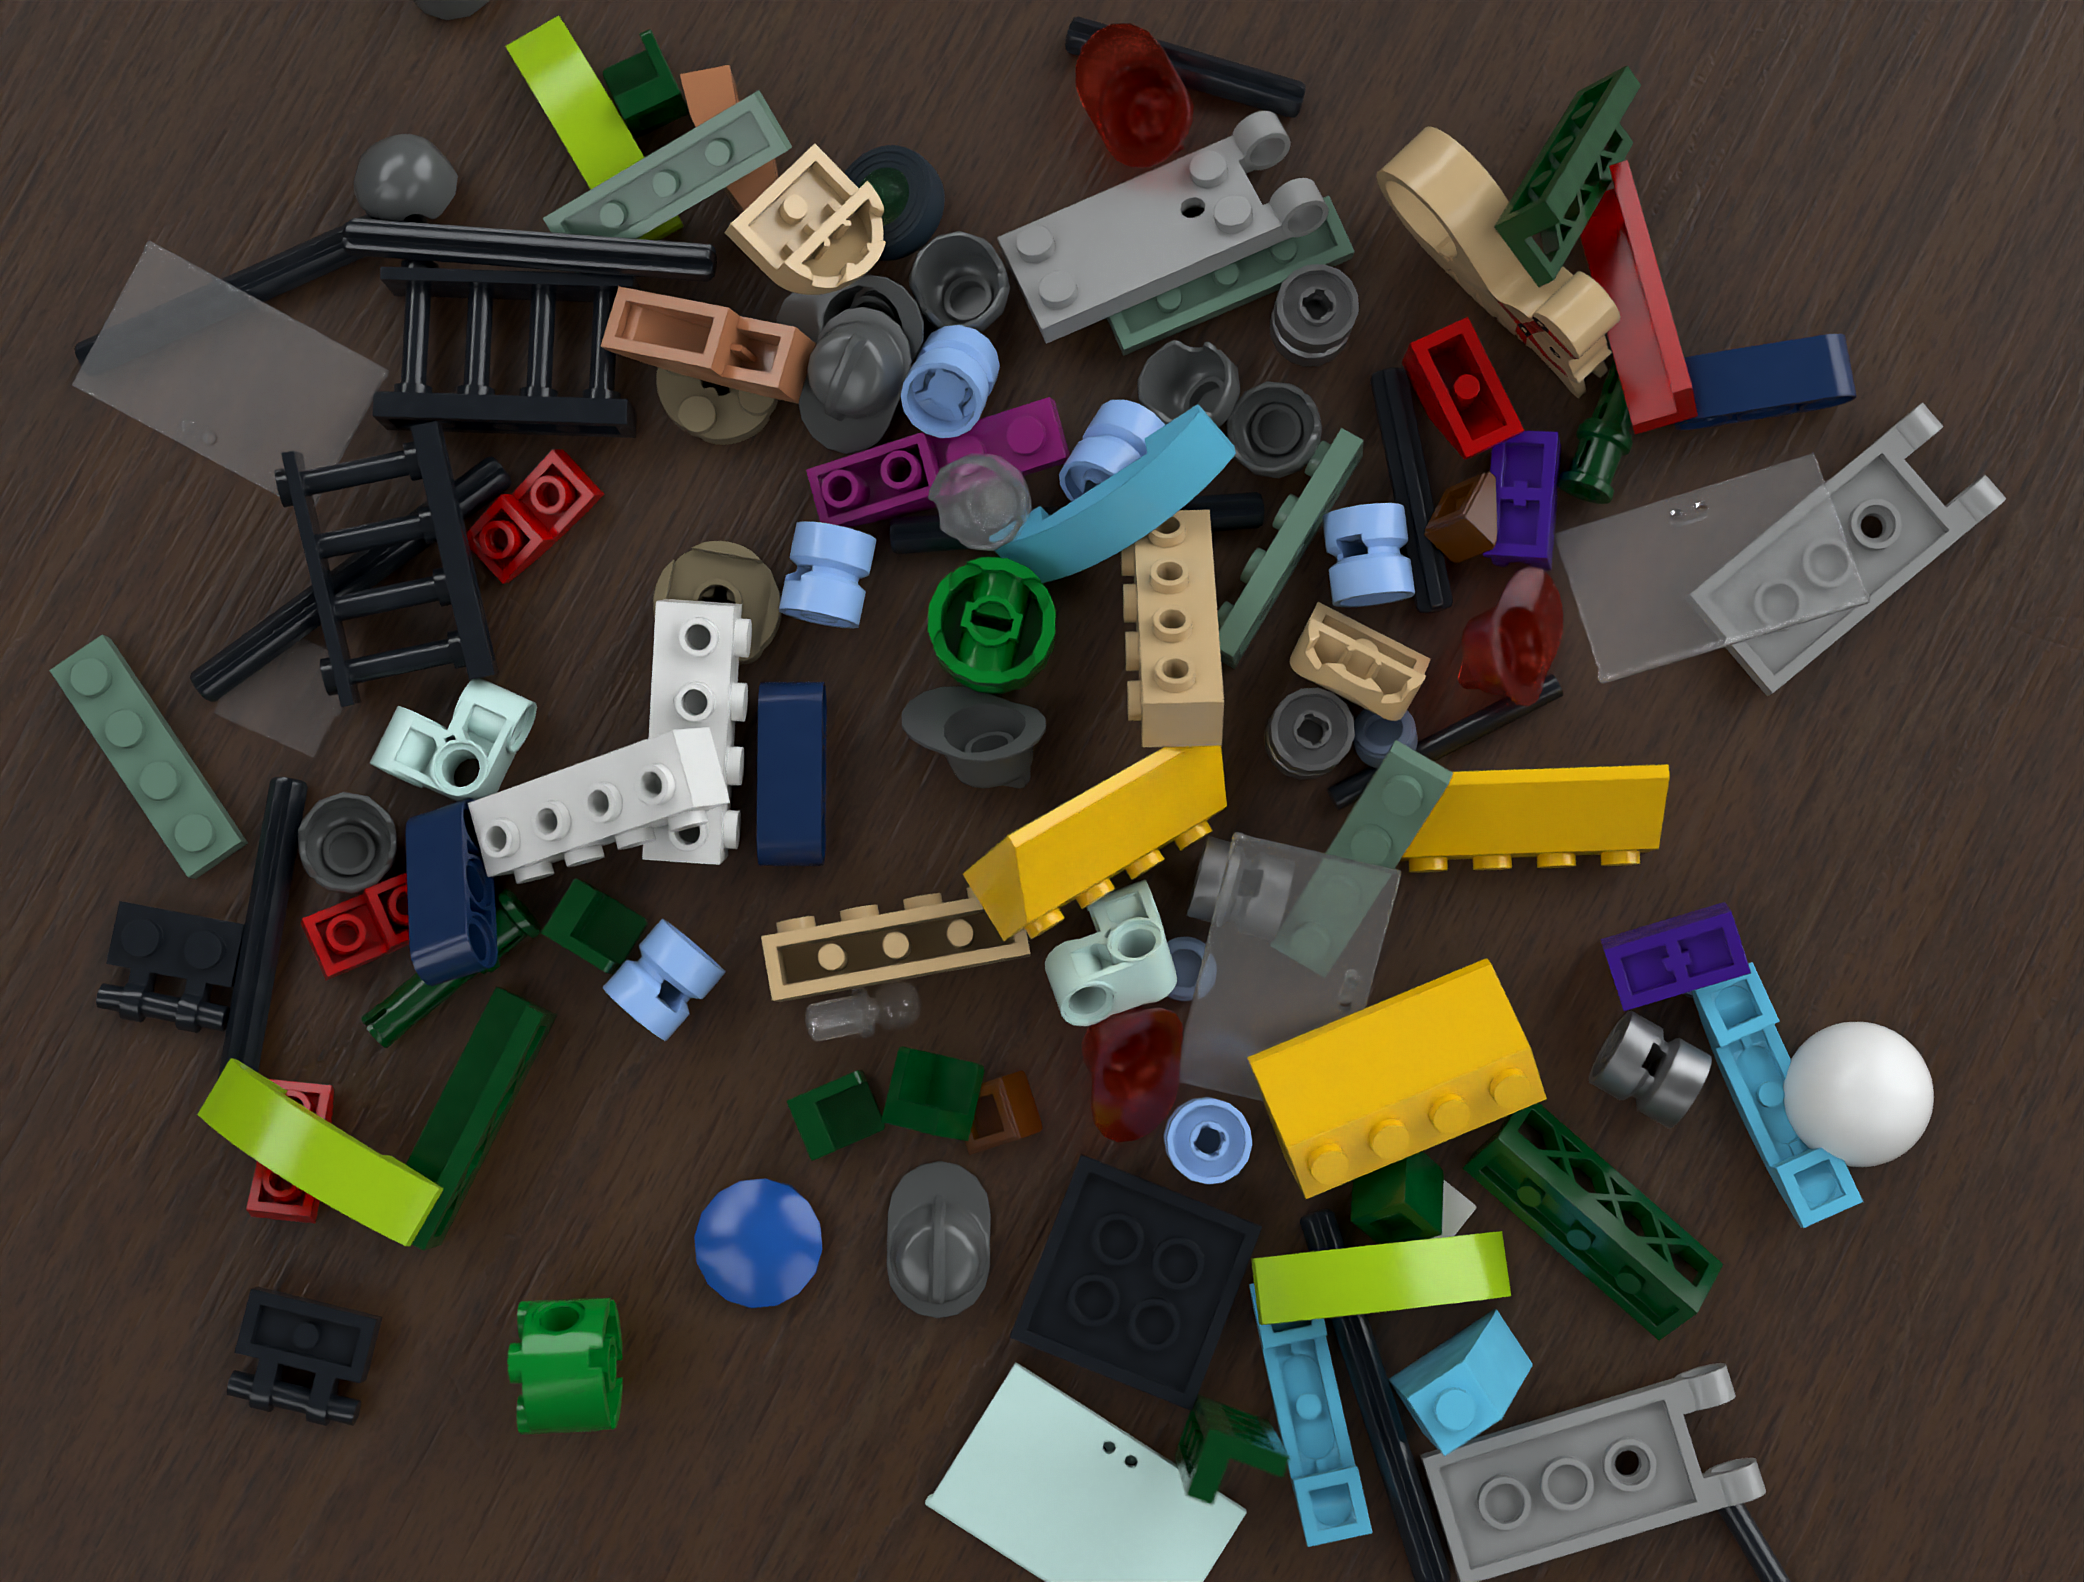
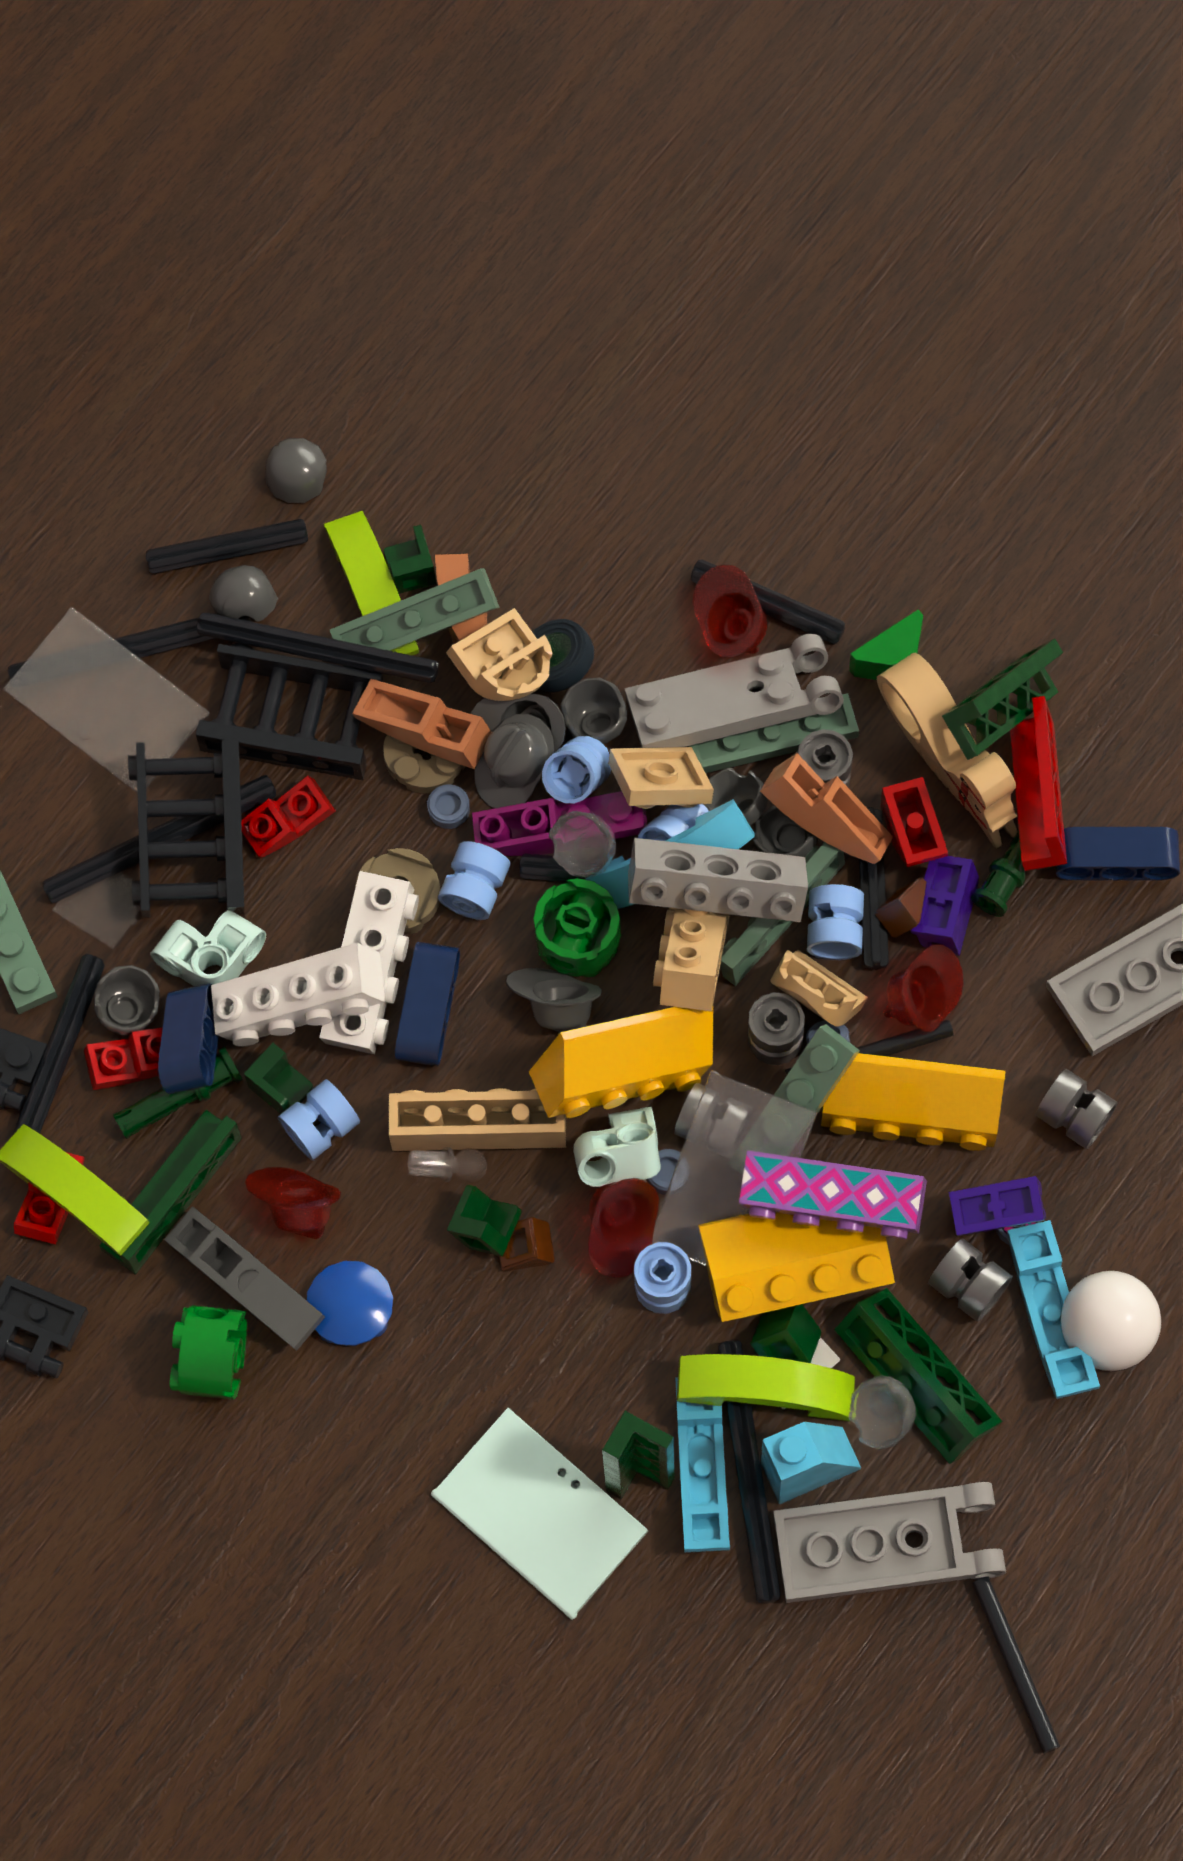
camera: 10 degrees right, 15 degrees down
dark green panel [786,1069,885,1161] -> none
dark grey piece [887,1161,991,1318] -> none
black plate [1009,1154,1262,1411] -> none
clear container [1554,453,1870,684] -> none
none -> black axle [146,519,308,573]
none -> dark grey slope [164,1206,325,1351]
none -> clear red piece [245,1167,341,1239]
none -> sand blue tile [427,784,470,829]
none -> tan plate [608,747,714,809]
none -> light grey brick [628,838,808,922]
none -> brick [739,1150,927,1240]
none -> nougat slope [760,753,893,864]
none -> clear hair [848,1375,916,1450]
none -> green slope [849,609,923,680]
none -> flat silver wheel [1035,1069,1118,1149]

